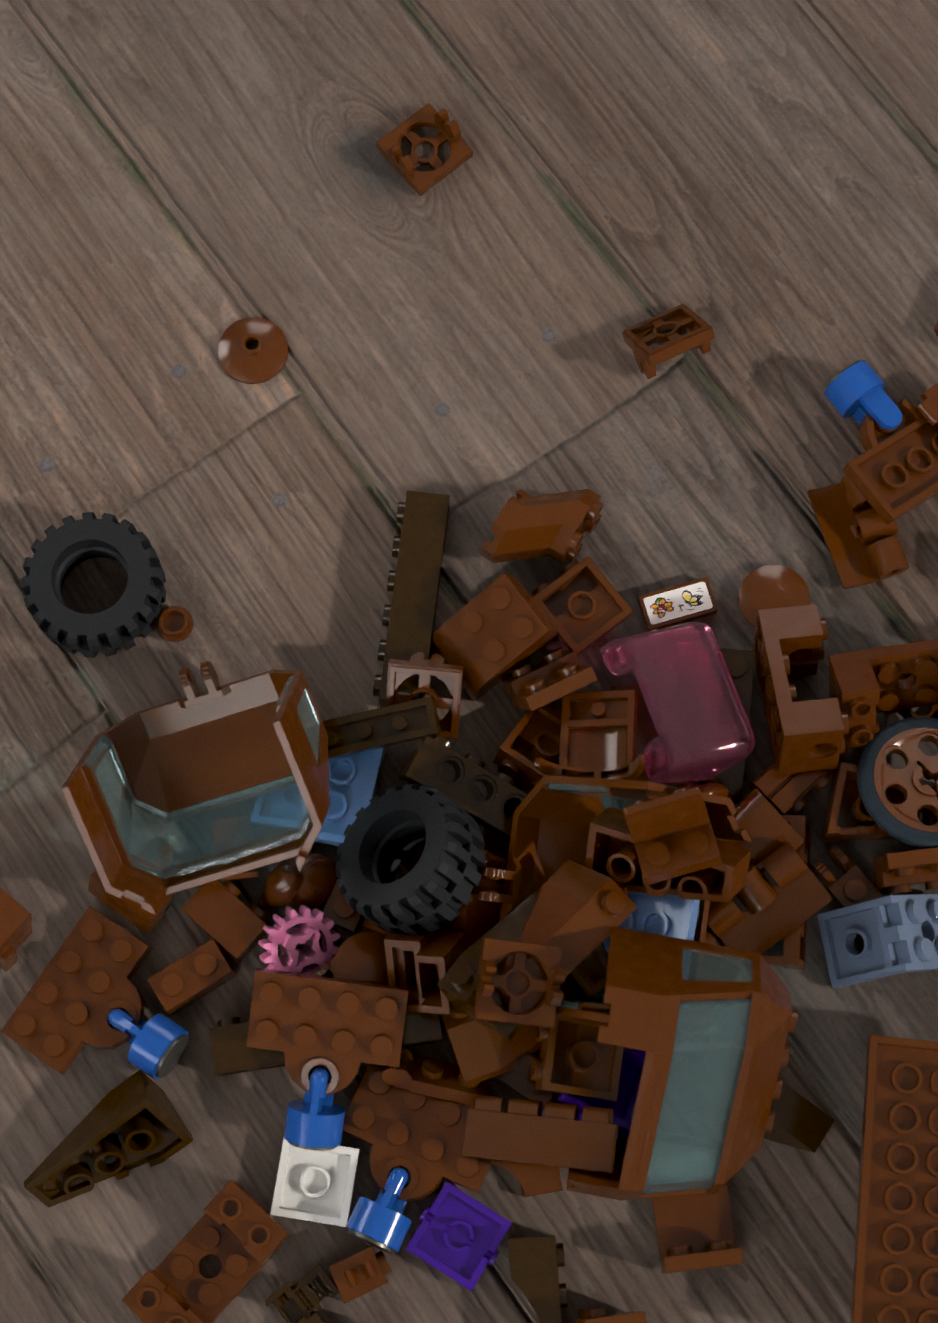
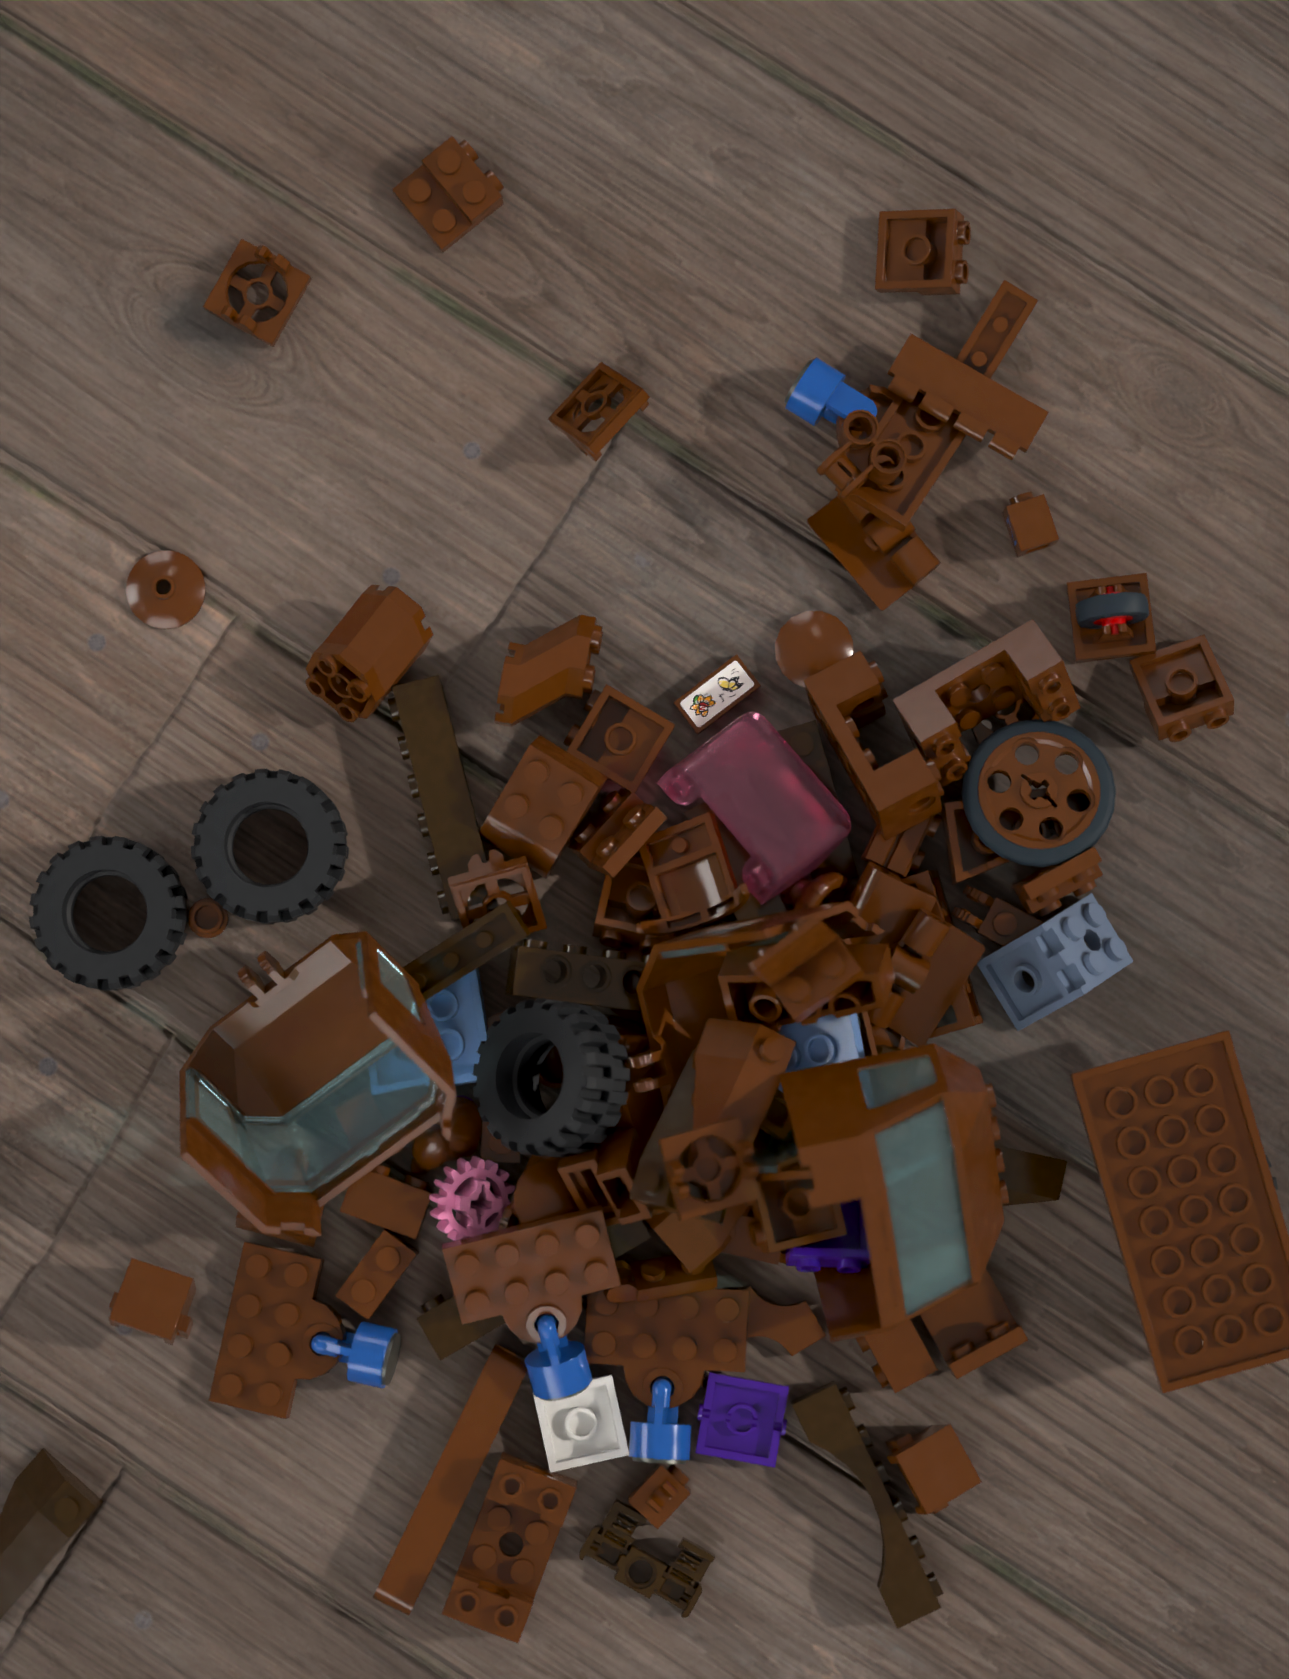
camera: 20 degrees left, 10 degrees up
dark brown wedge [23,1070,193,1207] -> none
reddish brown windscreen [462,1095,618,1174] -> none
none -> black tyre [191,768,349,924]
none -> reddish brown brick [305,584,433,722]
none -> reddish brown beam [373,1344,527,1616]
none -> reddish brown plate [392,136,504,253]
none -> reddish brown piece [816,409,907,500]
none -> reddish brown brick [855,1320,938,1393]

